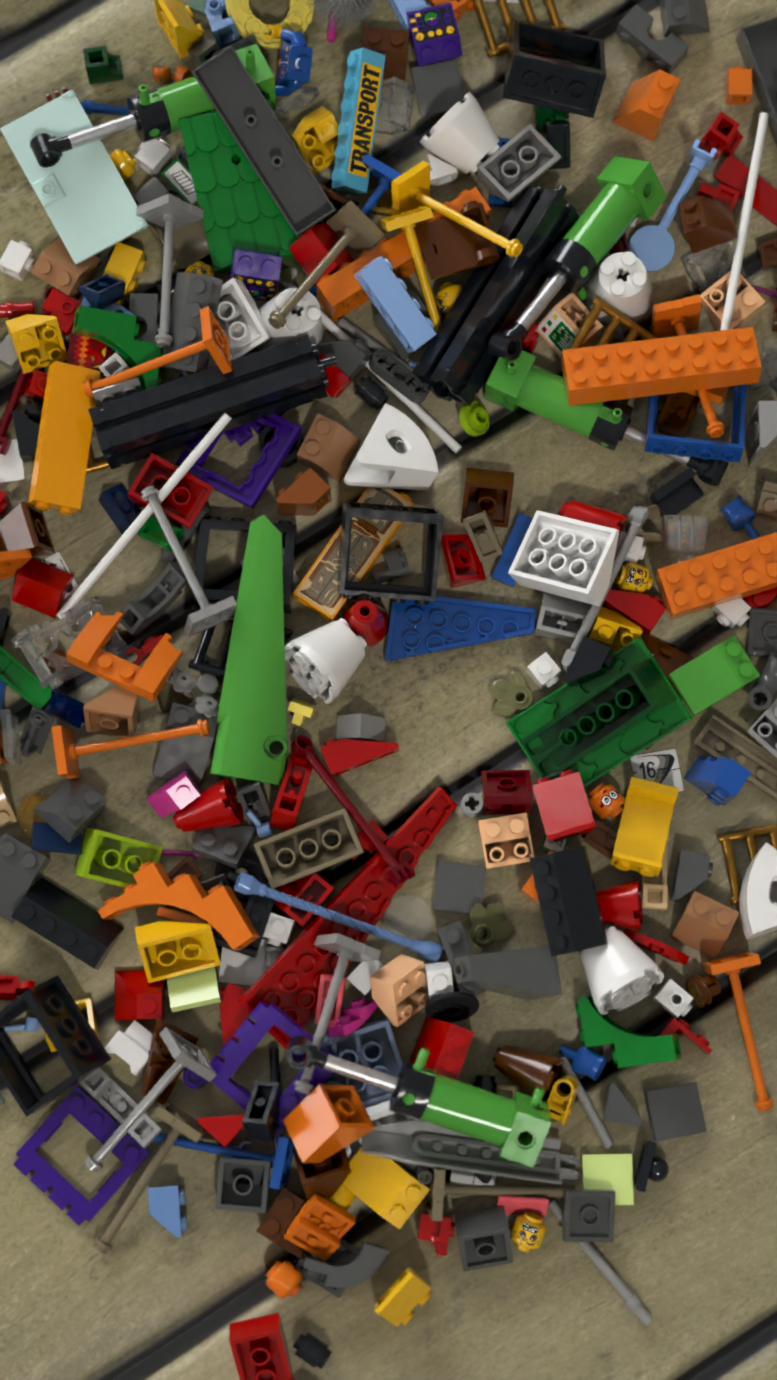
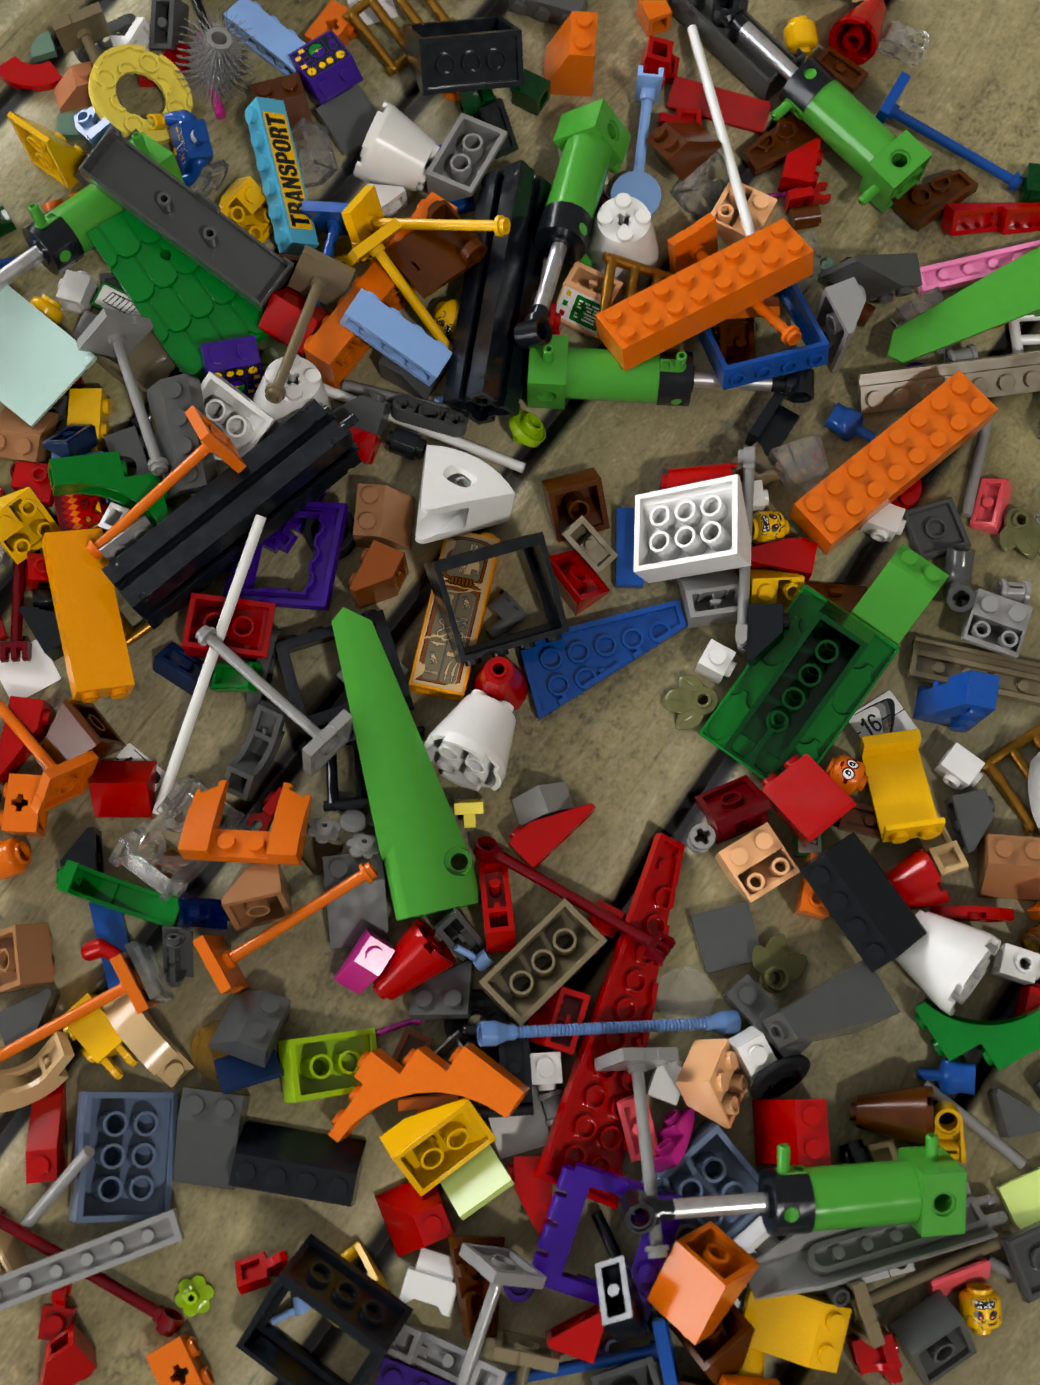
camera: 20 degrees left, 5 degrees down
none -> dark green brick [510,68,551,117]
none -> white brick [933,742,985,791]

